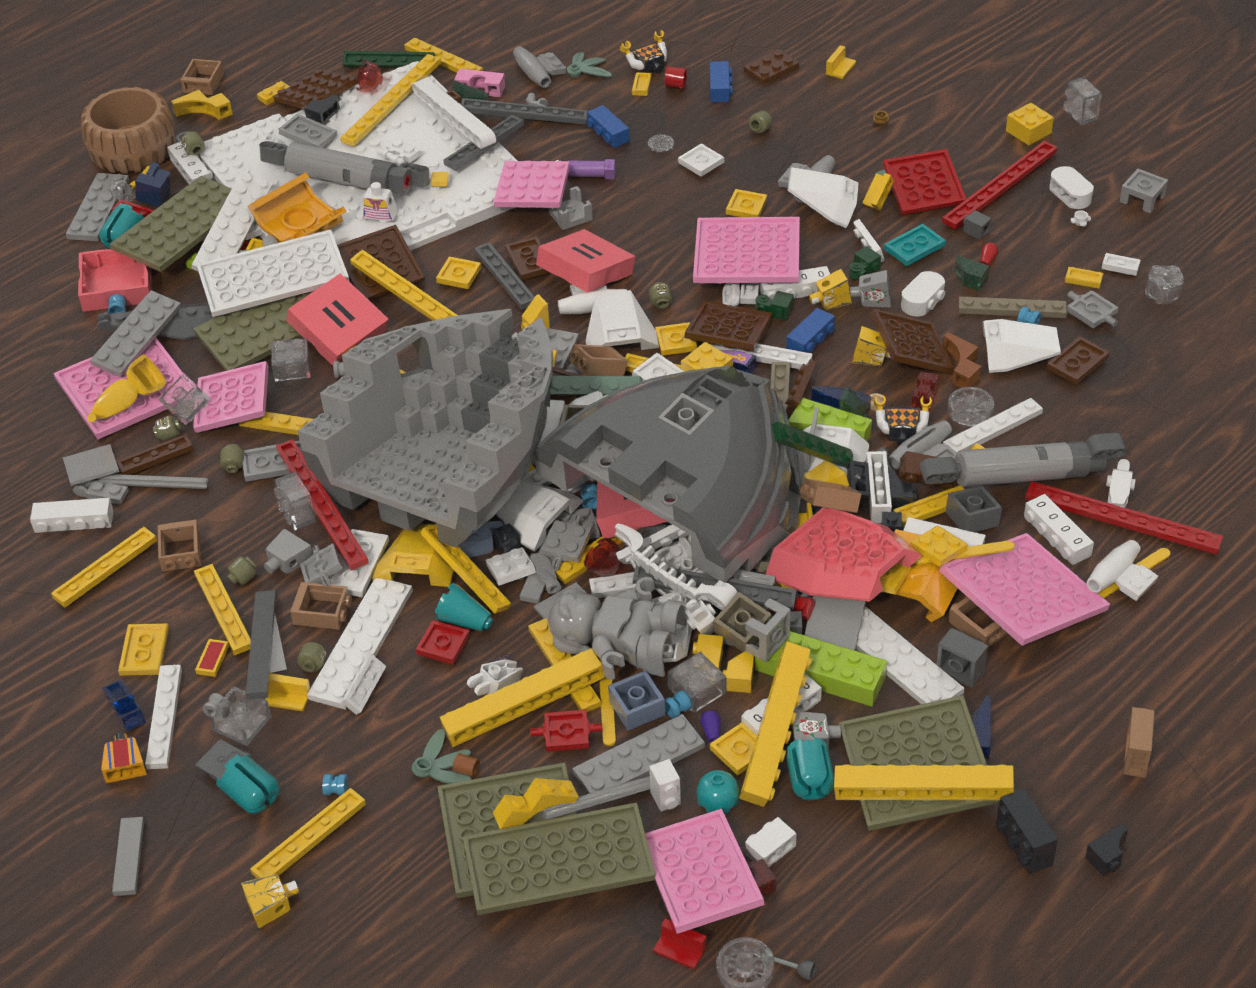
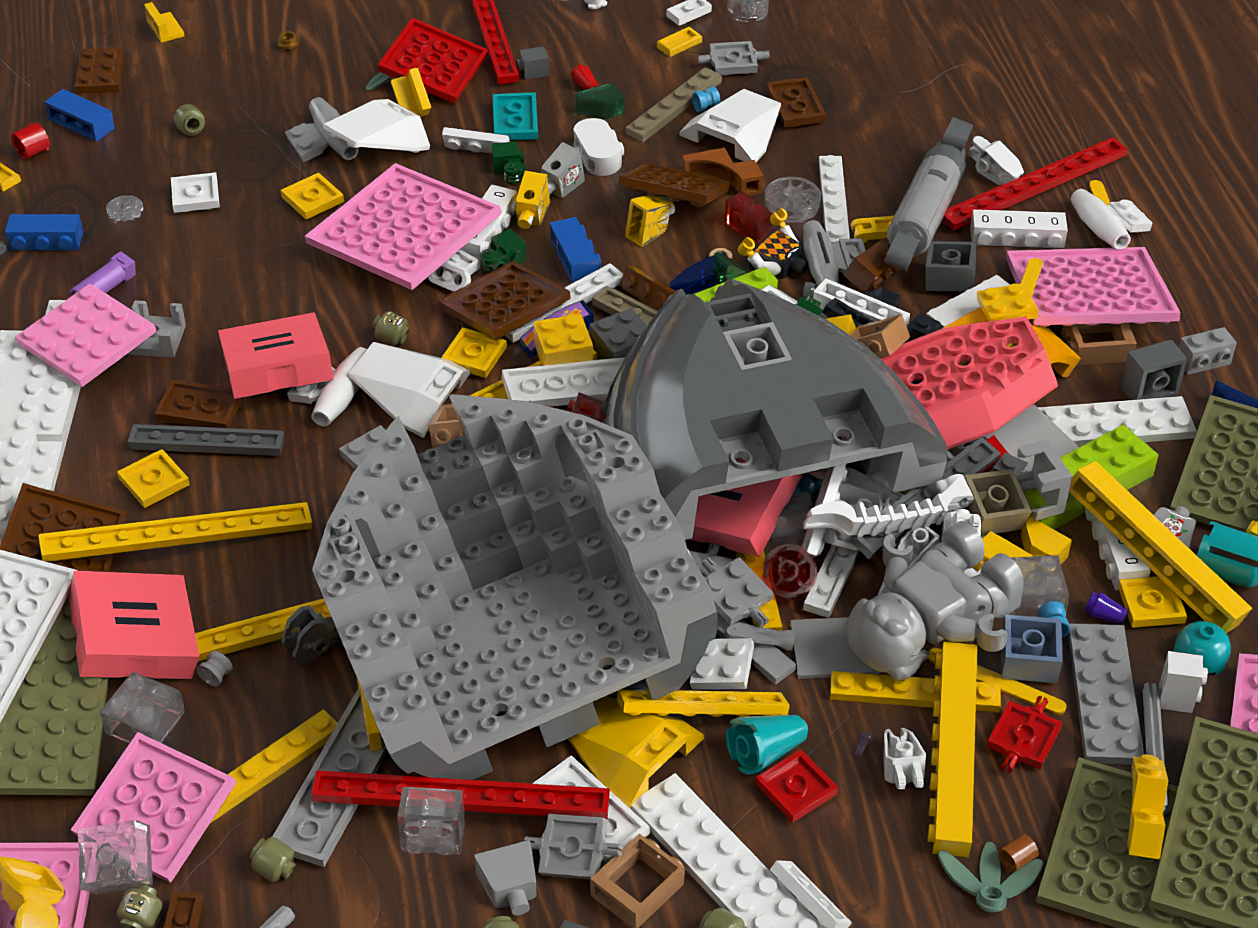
camera: 60 degrees left, 0 degrees up
yellow slope [521,294,550,330] -> none
yellow plate [893,485,965,528] -> none
none -> light grey brick [1179,327,1237,375]

